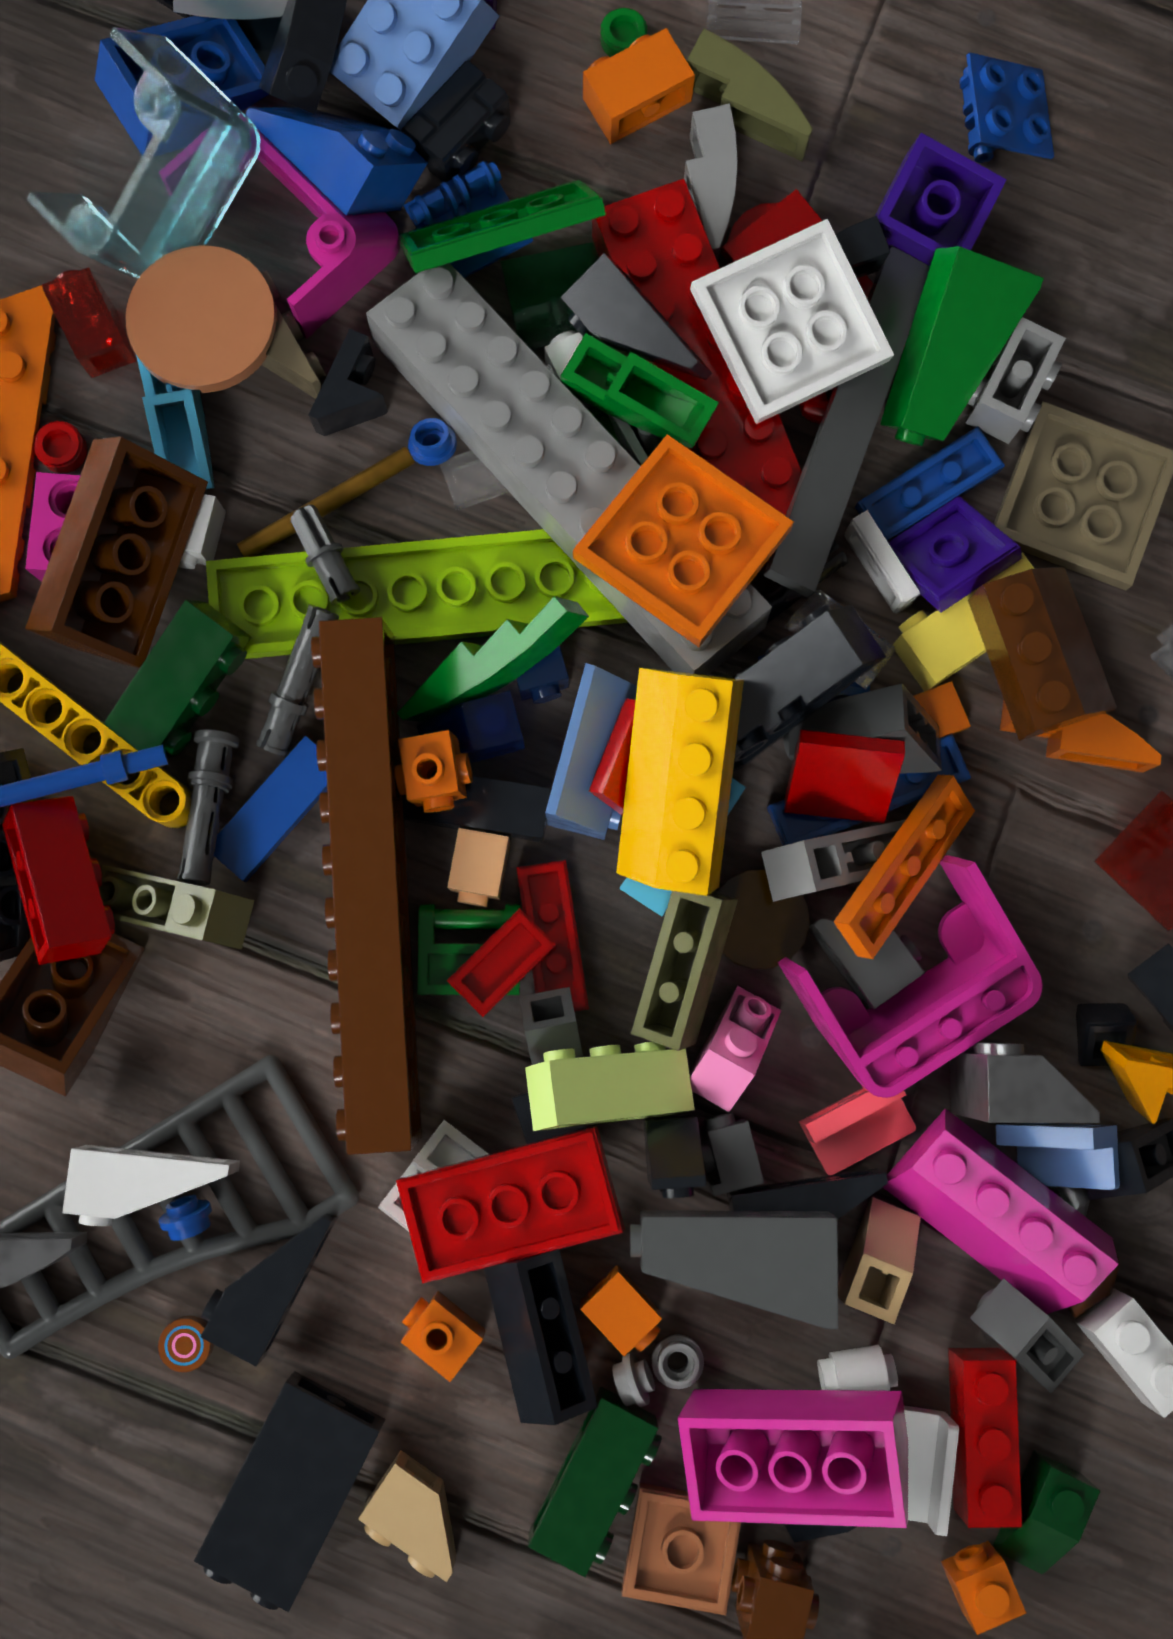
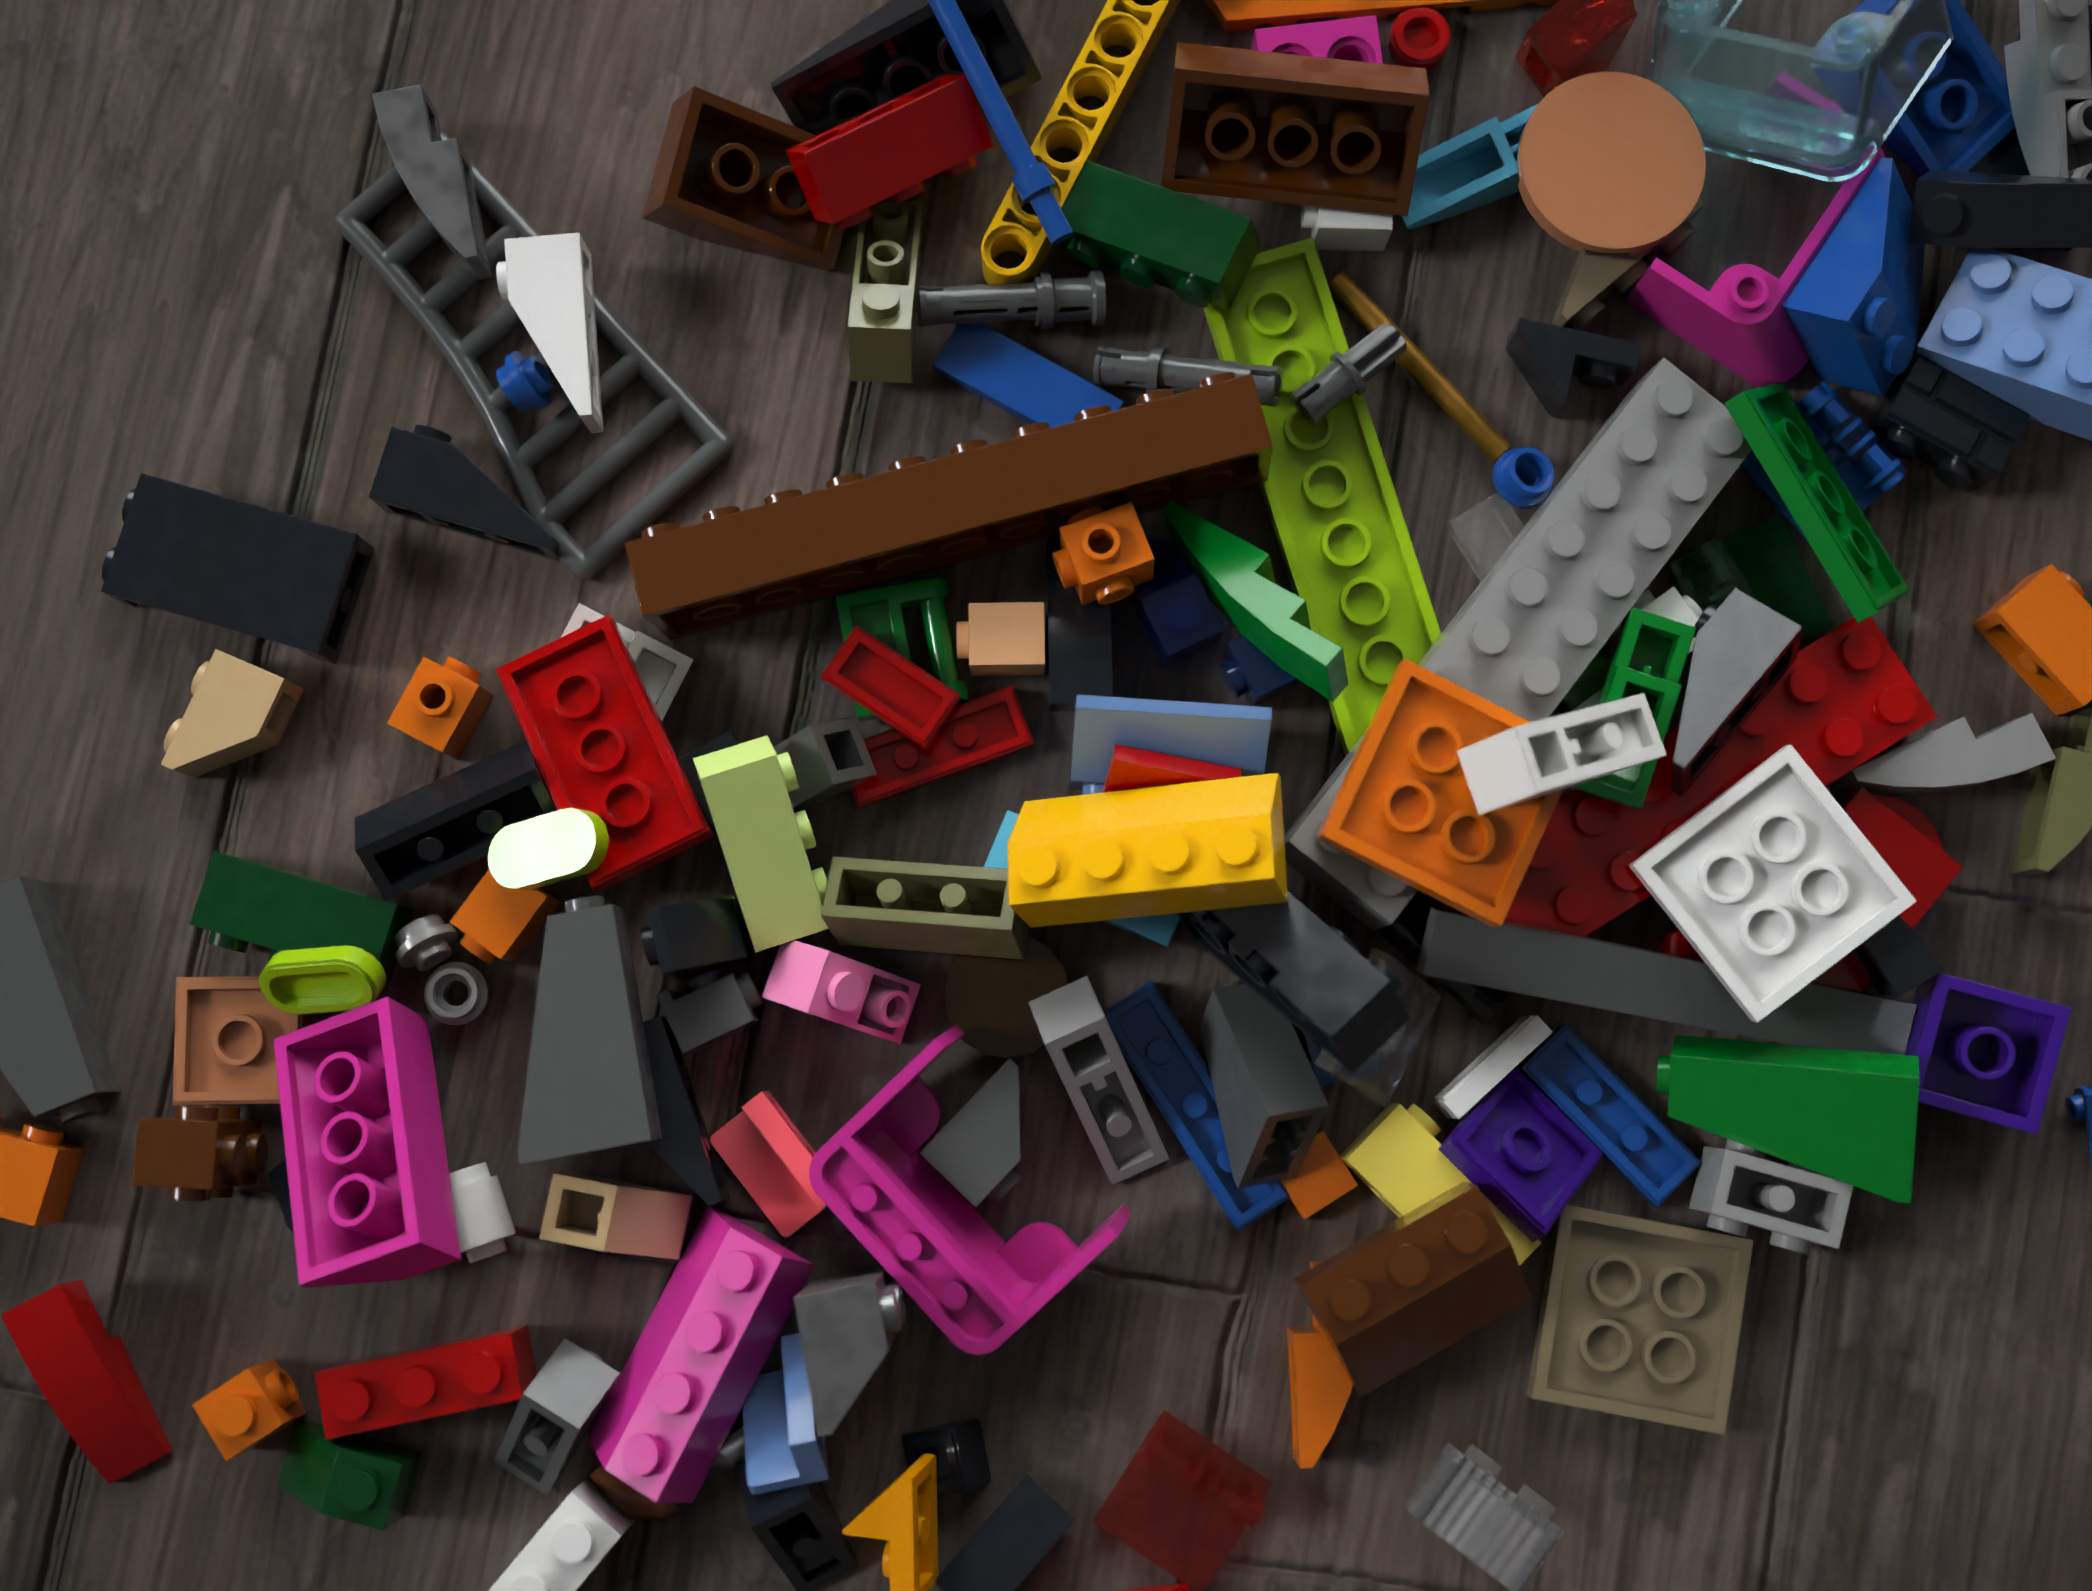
camera: 80 degrees right, 0 degrees up
dark orange tile [158,1316,214,1372] -> none
red tile [784,730,905,823] -> none
orange plate [834,775,975,959] -> none
white panel [904,1406,959,1536] -> none
none -> lime tile [259,945,386,1015]
none -> tile [488,808,609,890]
none -> white slope [1457,693,1667,815]

